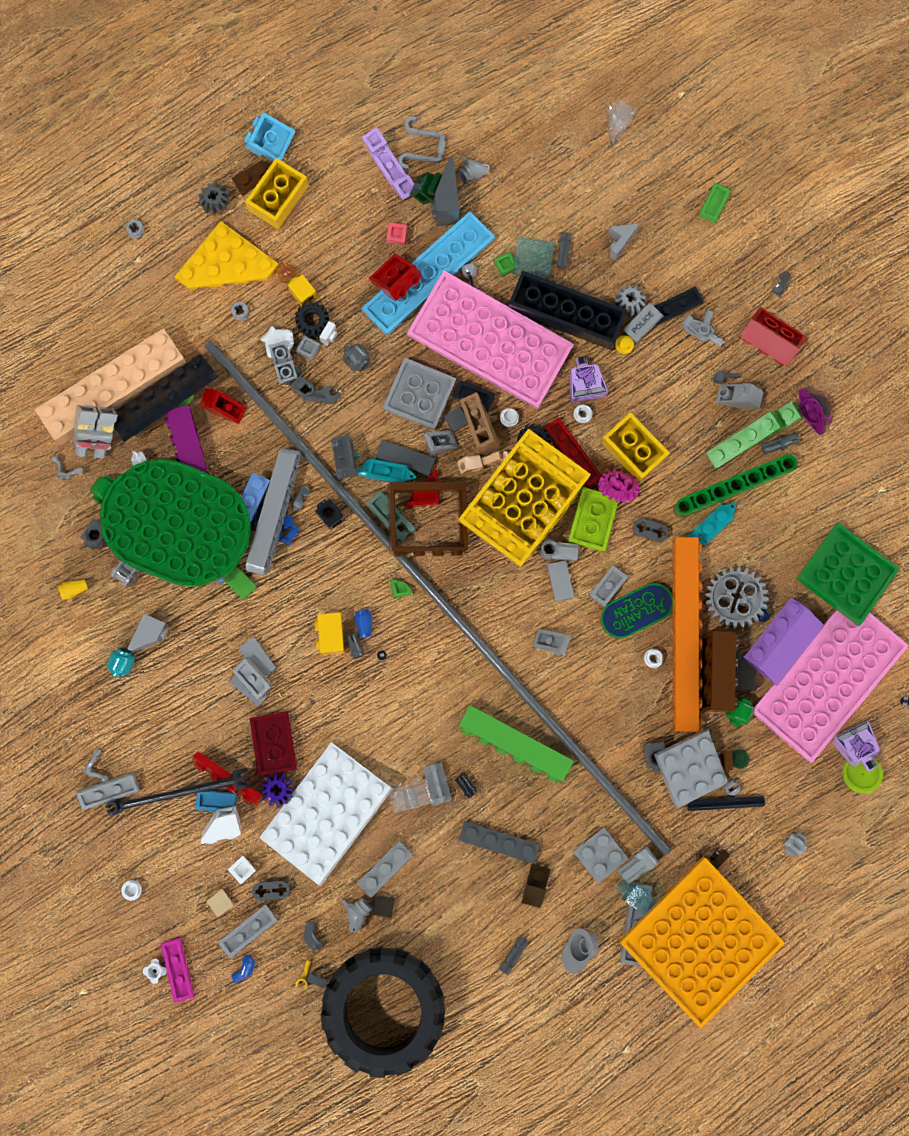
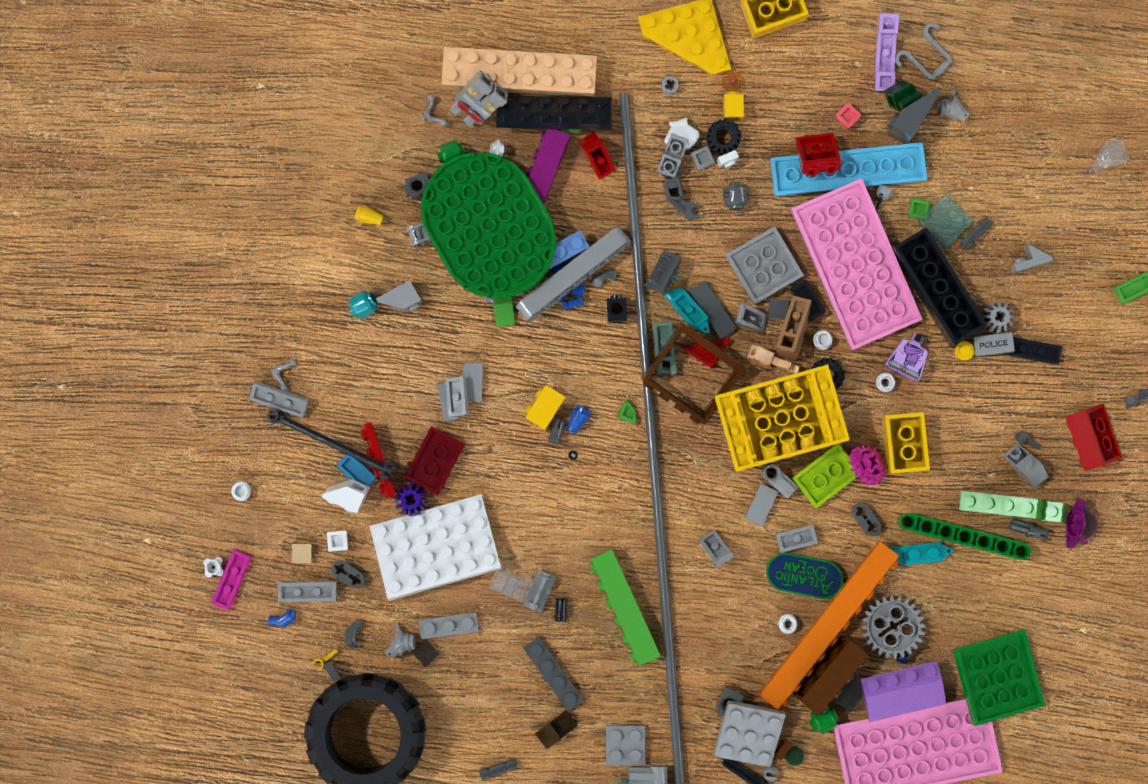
camera: 40 degrees right, 5 degrees up
red tile [545,417,602,488] -> none
light grey piece [682,310,724,347] -> none

